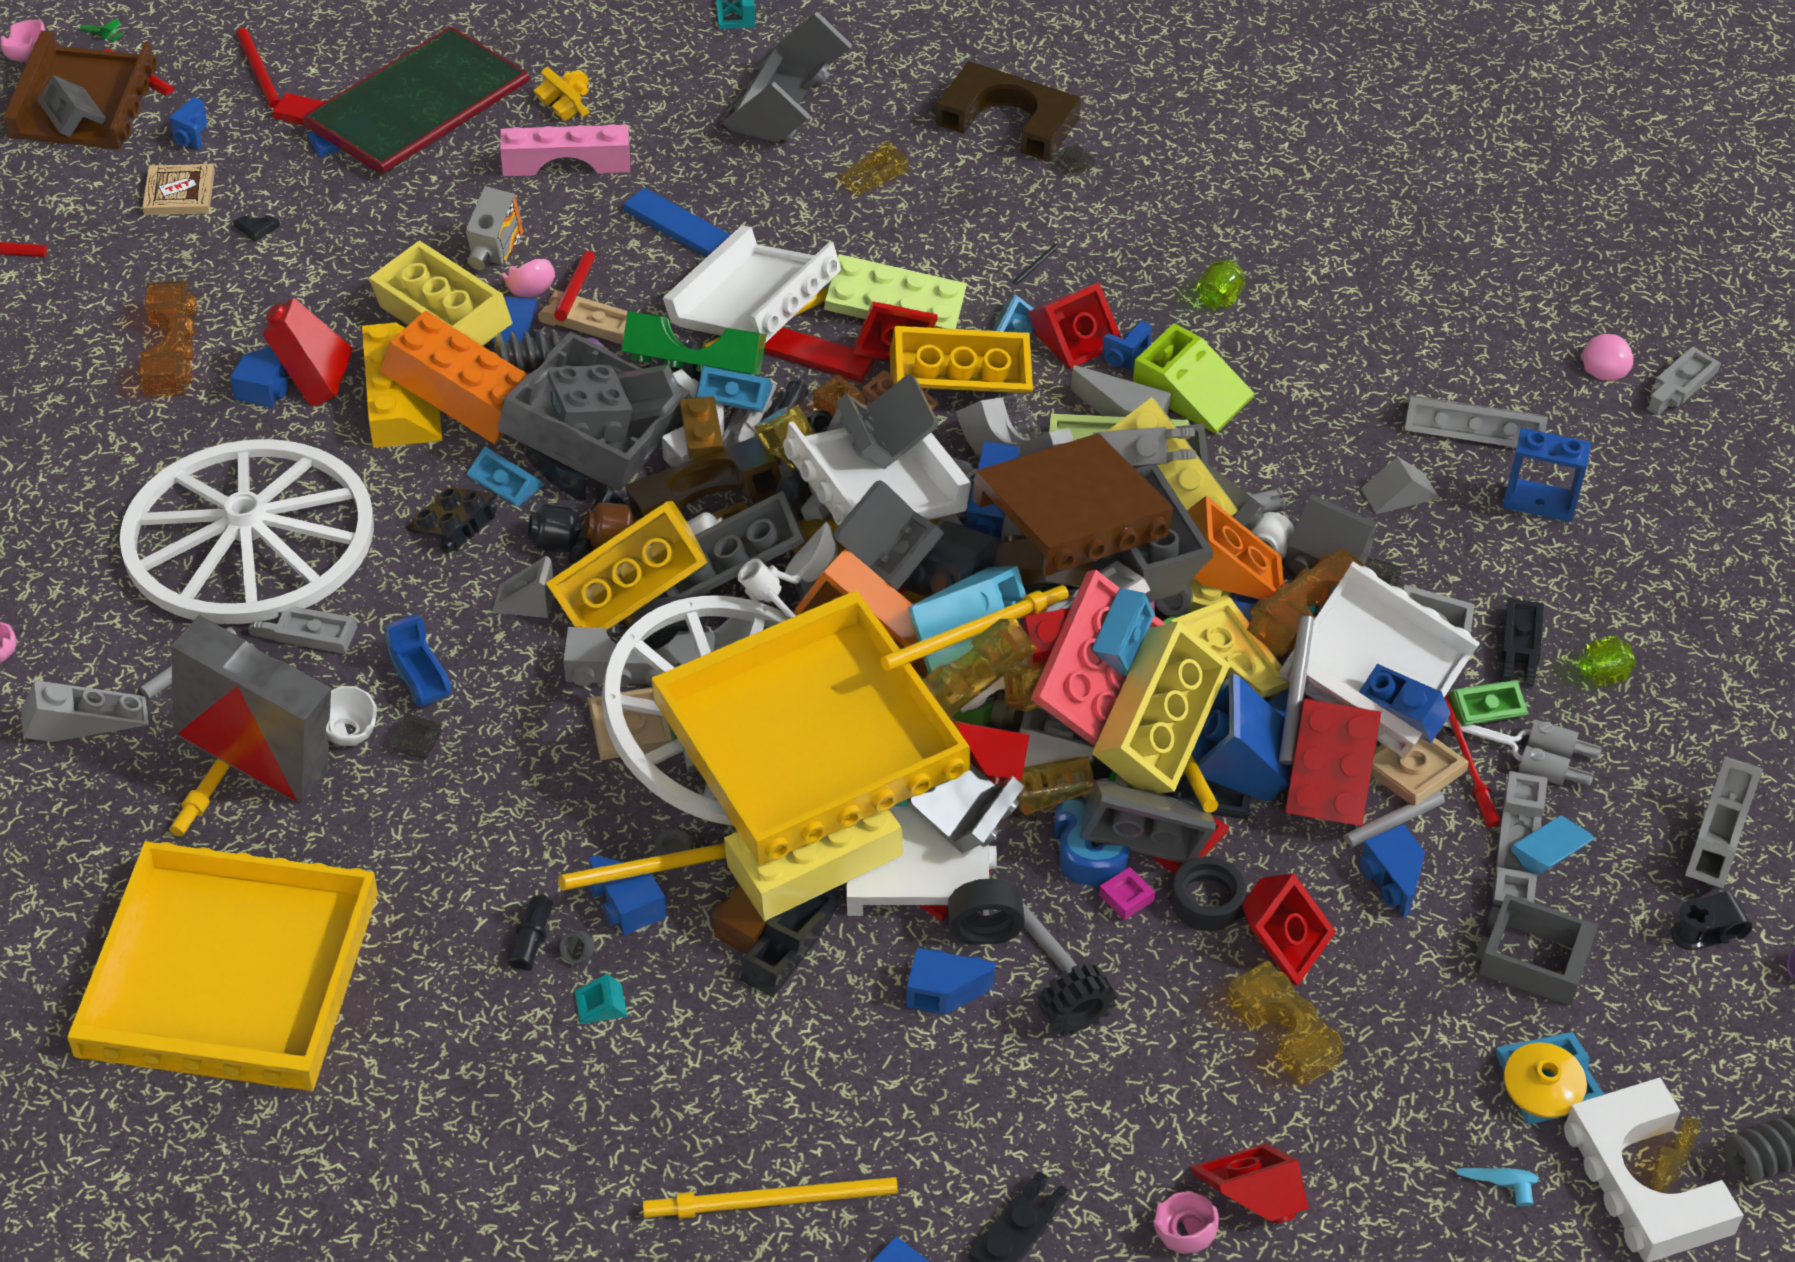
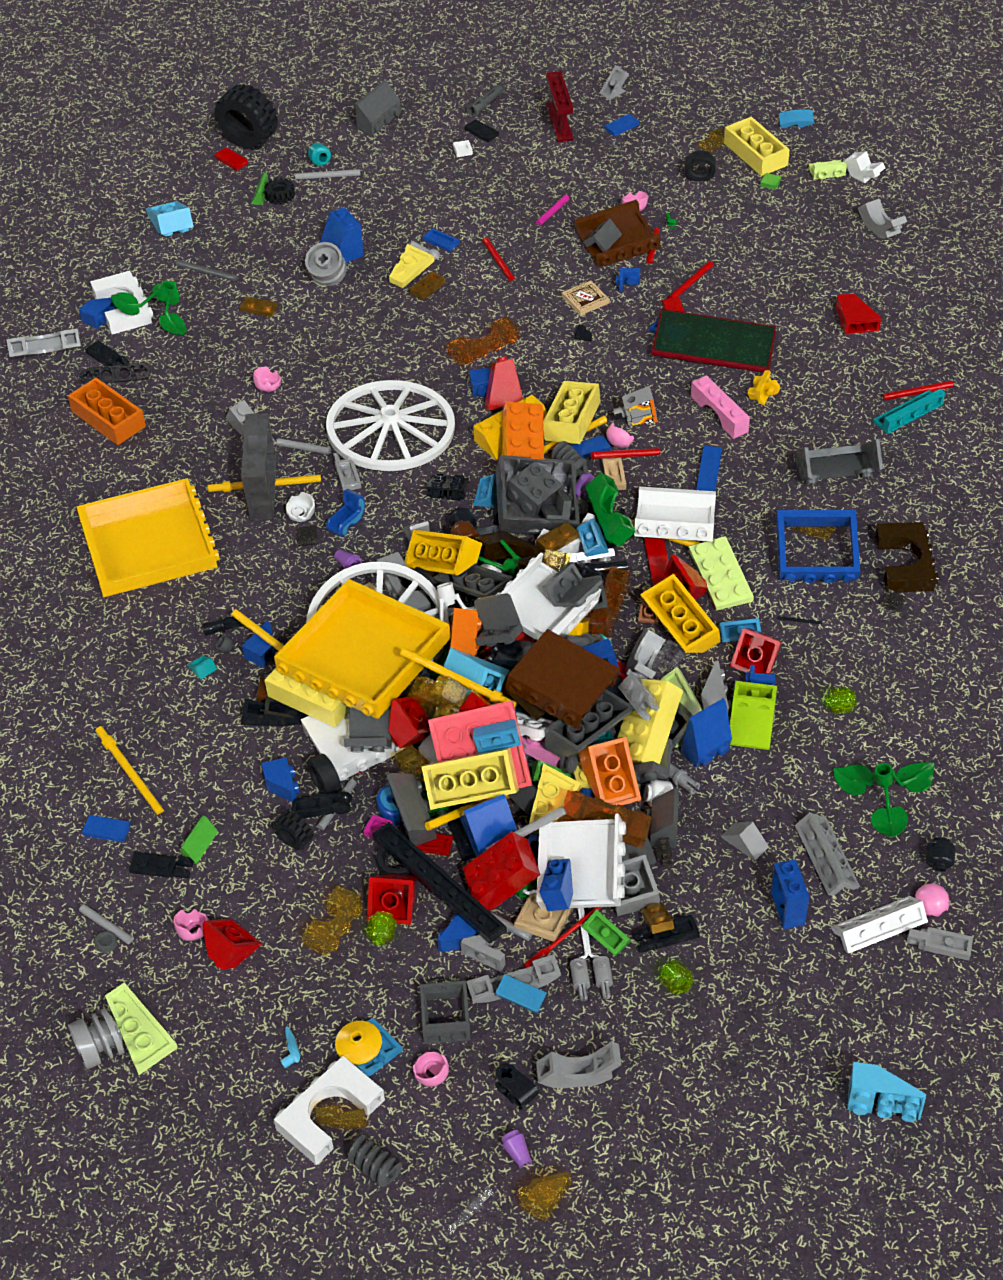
camera: 65 degrees right, 0 degrees up
none -> bright green slope [181,816,218,864]
none -> black hinge [292,792,352,819]
none -> medium lavender cone [334,549,362,569]
none -> clear neon green head [366,911,397,946]
none -> black tile [372,822,507,944]
none -> bright pink hair [413,1052,449,1087]
none -> light grey slope [461,935,505,972]
none -> green plant [478,540,521,577]
none -> pearl gold plate [641,903,674,934]
none -> blue slope [680,698,732,767]
none -> blue window [776,510,860,583]
none -> white fence [831,896,928,954]
none -> green plant [834,762,934,837]
none -> black head [926,837,956,872]

